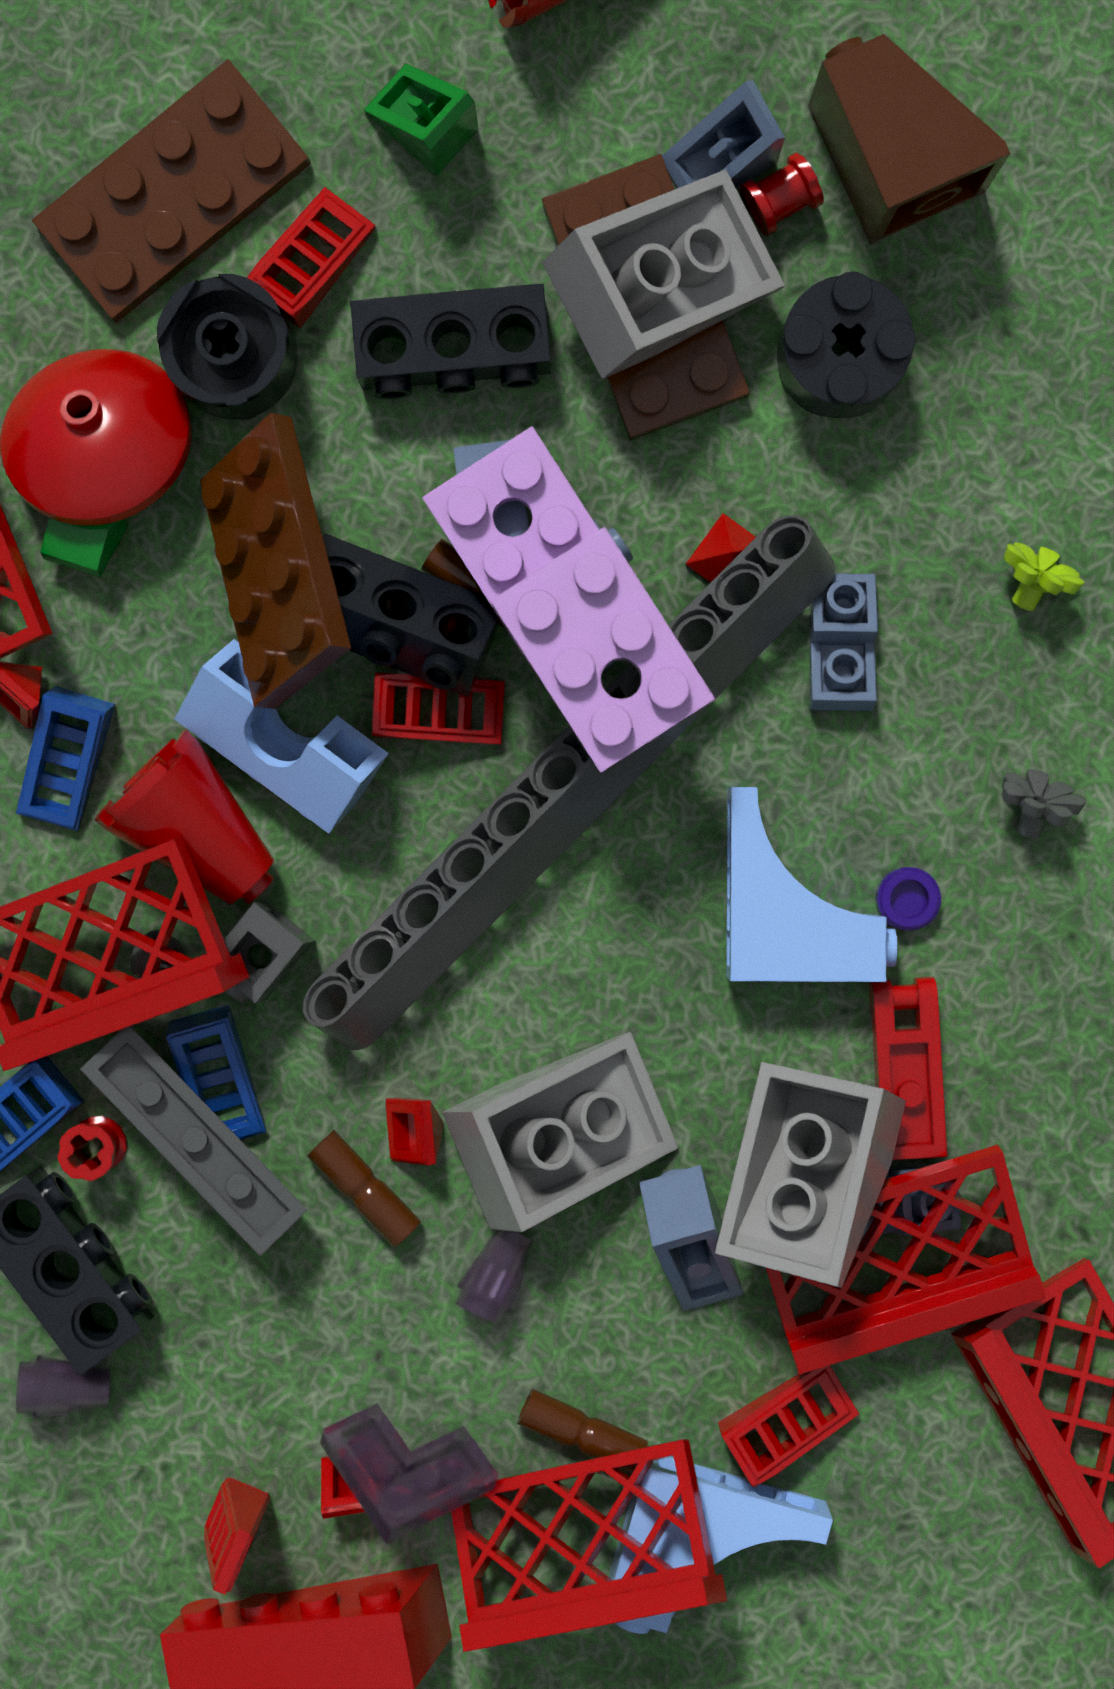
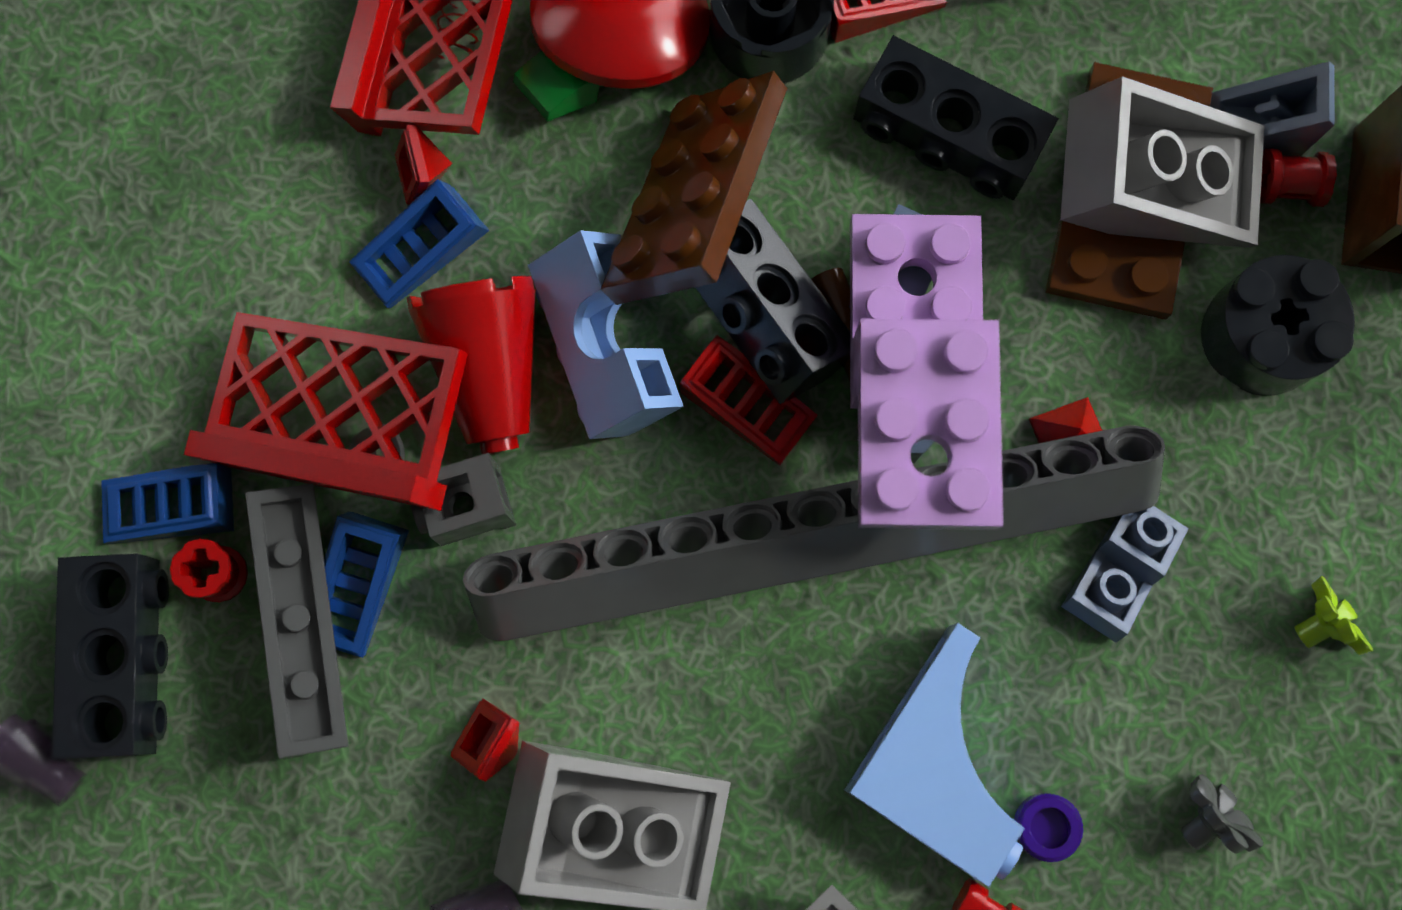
camera: 30 degrees right, 10 degrees down
reddish brown piece [307,1130,421,1248] -> none

